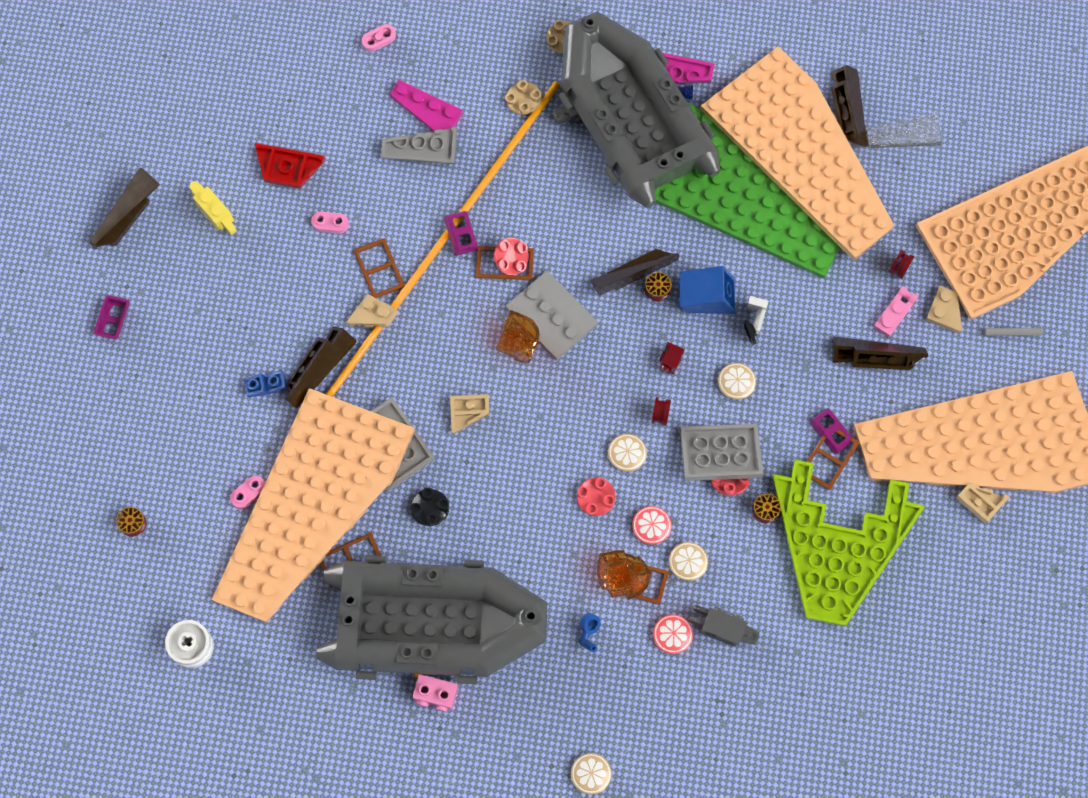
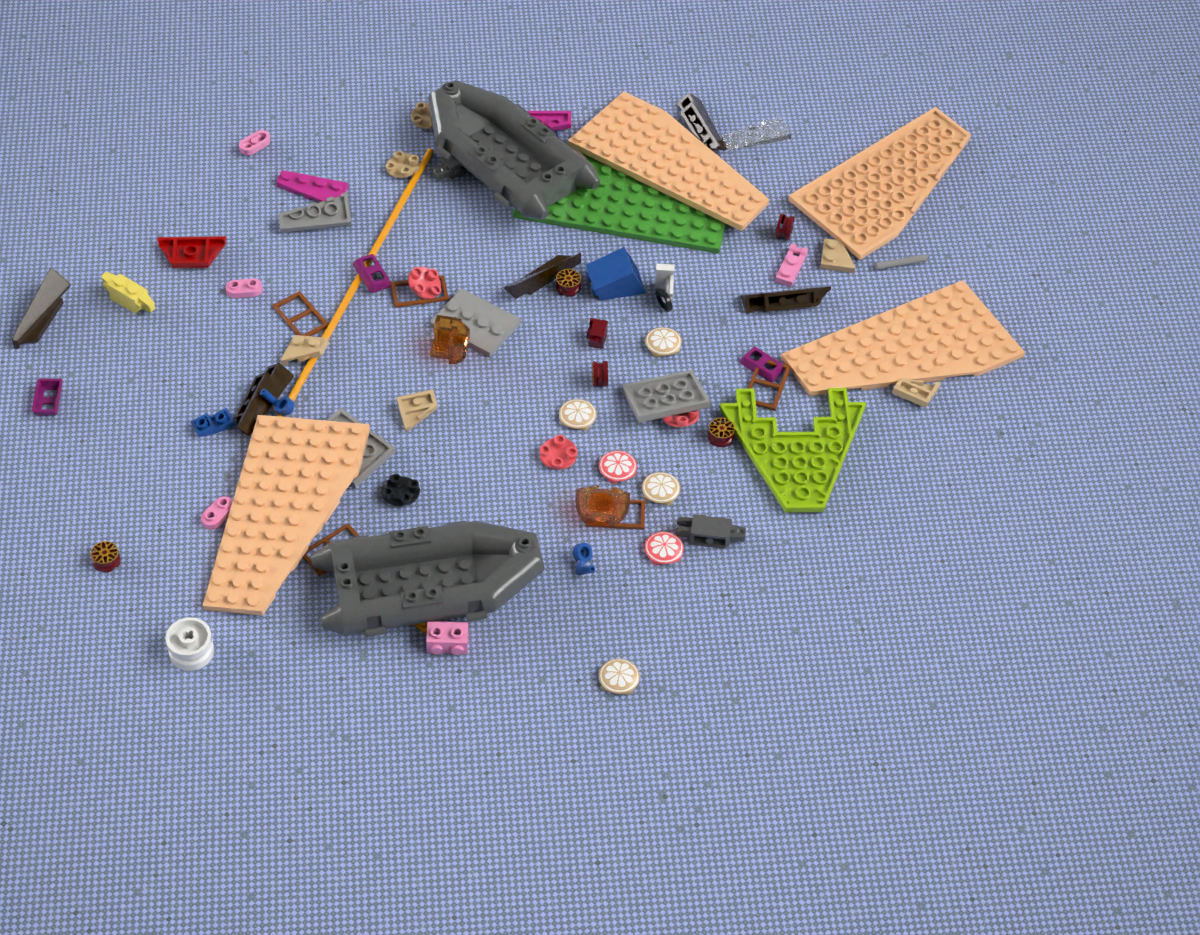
camera: 15 degrees left, 20 degrees down
none -> blue plate [260,389,295,416]

